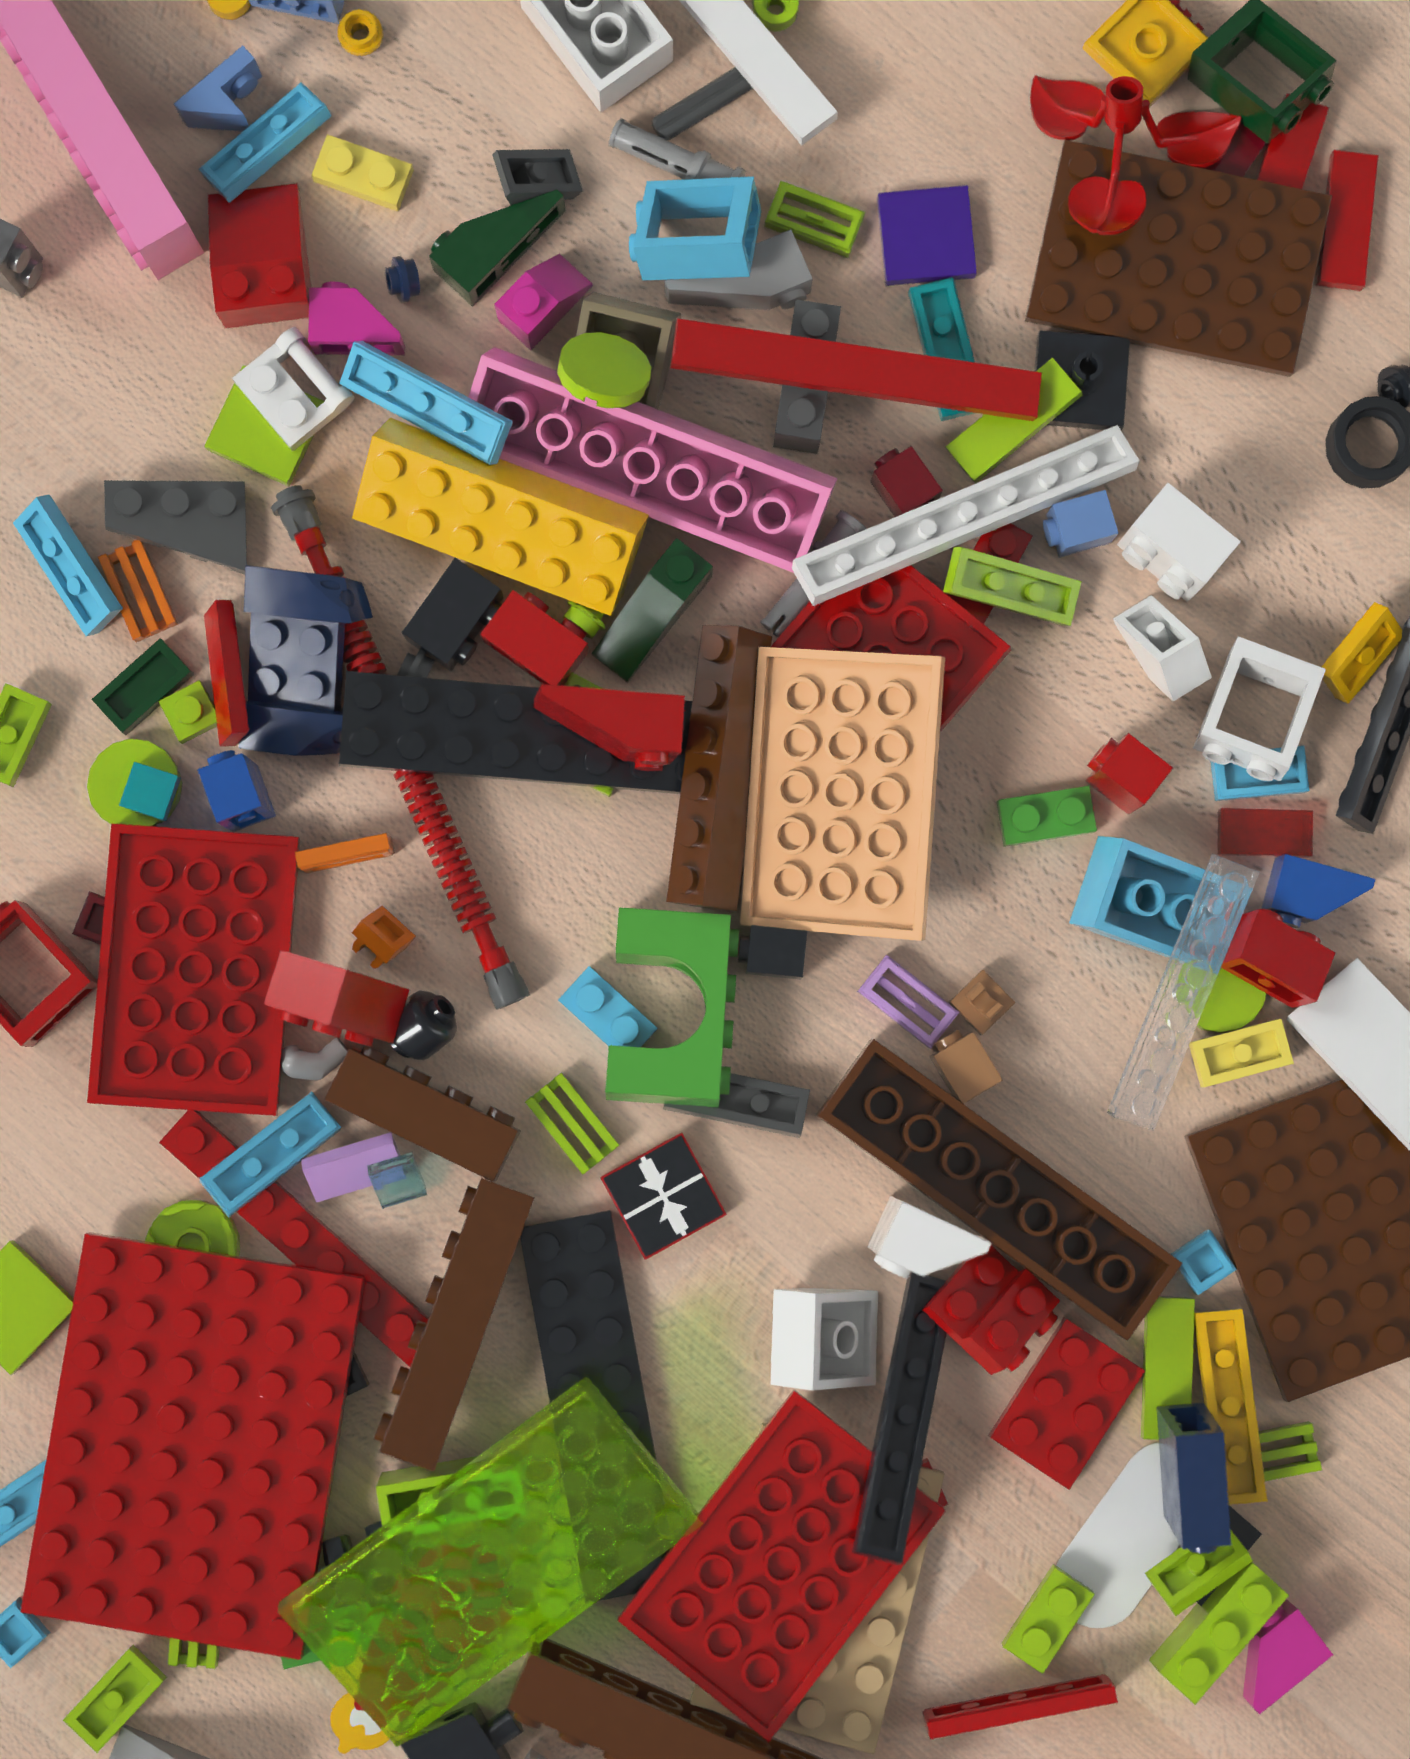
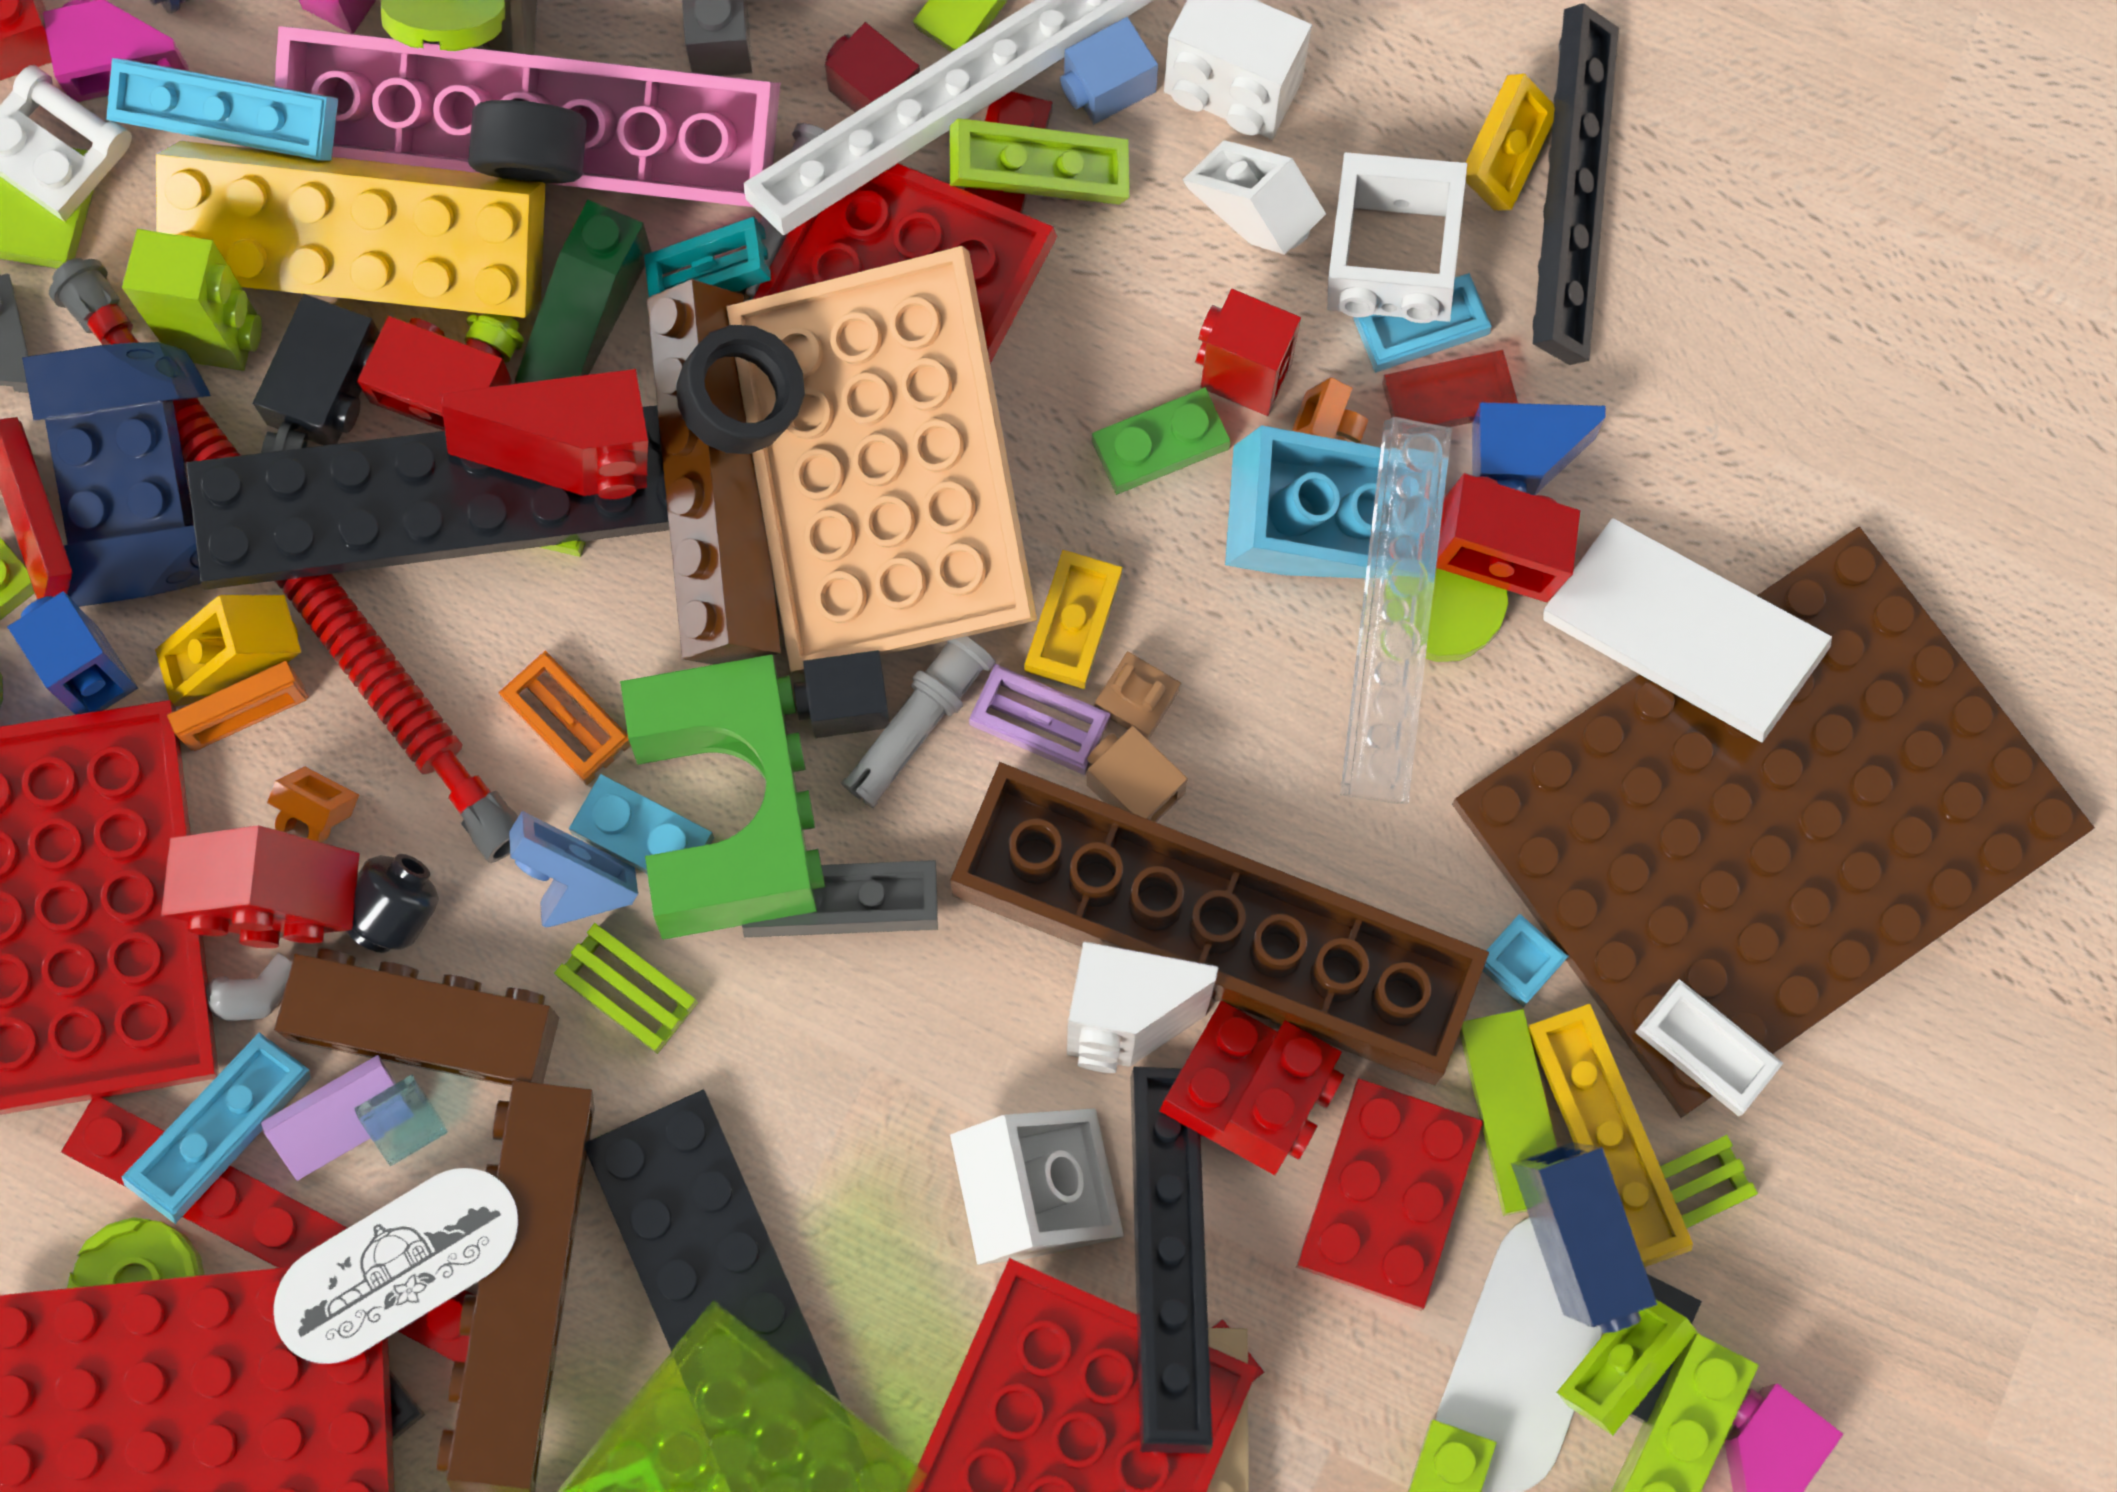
camera: 10 degrees left, 10 degrees down
black tile [600,1132,727,1260] -> none
light yellow plate [1189,1019,1294,1087] -> none
none -> lime brick [122,229,262,371]
none -> yellow slope [155,595,301,706]
none -> white sticker [274,1168,518,1364]
none -> black tyre [468,100,587,183]
none -> orange tile [498,650,631,786]
none -> medium blue slope [509,811,638,927]
none -> teal tile [644,216,771,297]
none -> black tyre [676,325,805,454]
none -> light grey pin [841,636,996,808]
none -> yellow plate [1024,549,1123,690]
none -> orange tile [1292,377,1369,443]
none -> white tile [1635,979,1784,1117]

